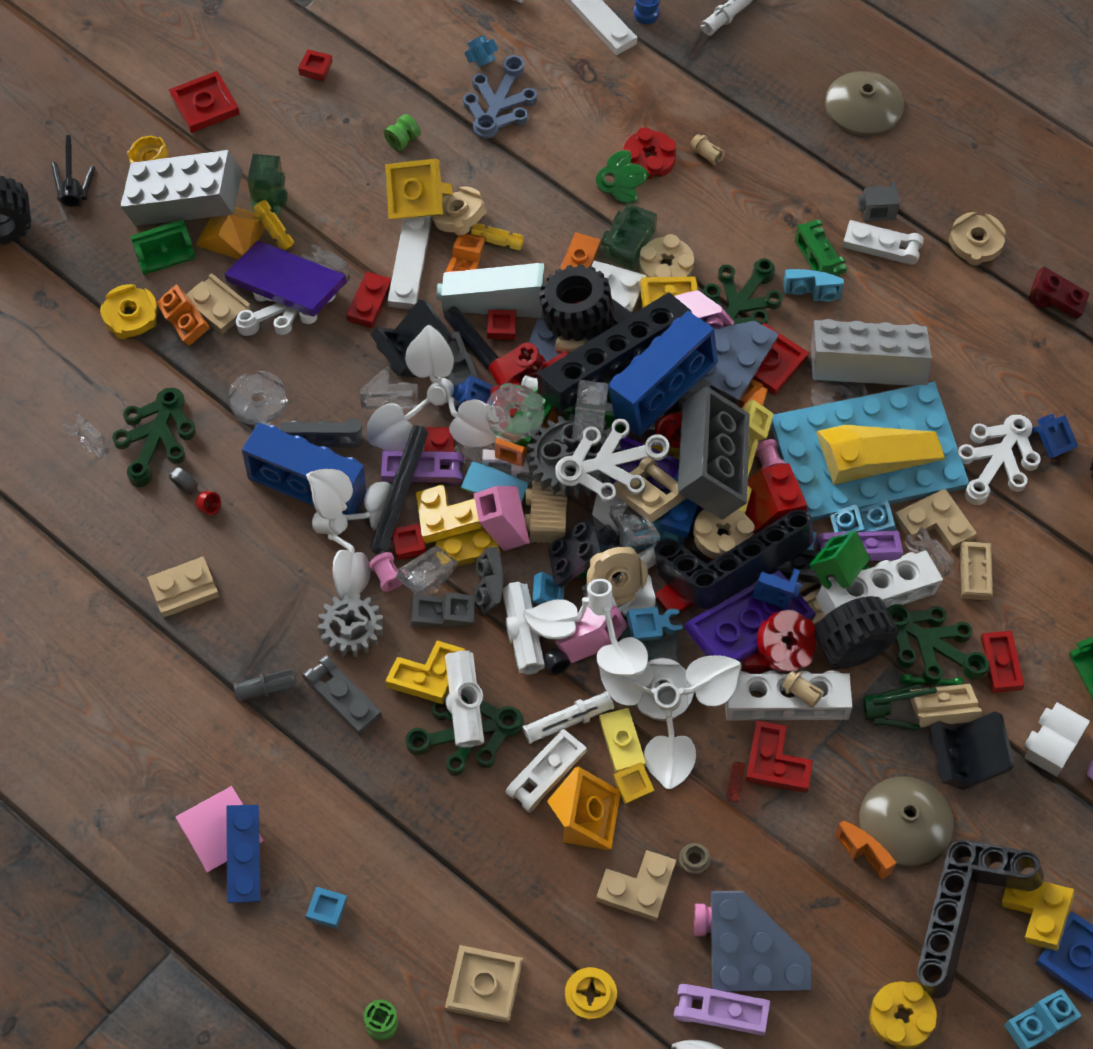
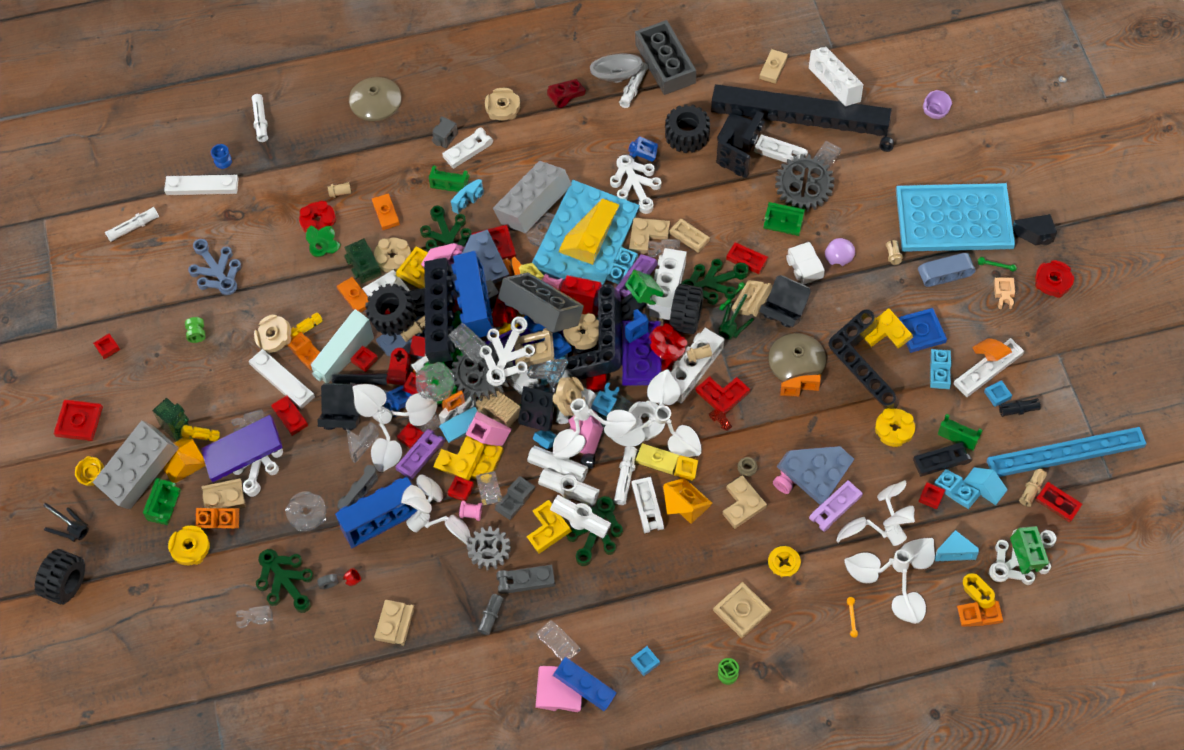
camera: 50 degrees left, 0 degrees up
black axle [370,425,428,554] -> none
yellow bracket [385,159,453,220] -> none
dark azure gear [464,35,498,67] -> none
dark grey slope [474,546,503,616] -> none
none -> orange plate [372,193,400,230]
none -> clear slope [536,620,581,660]
none -> white piece [538,468,599,506]

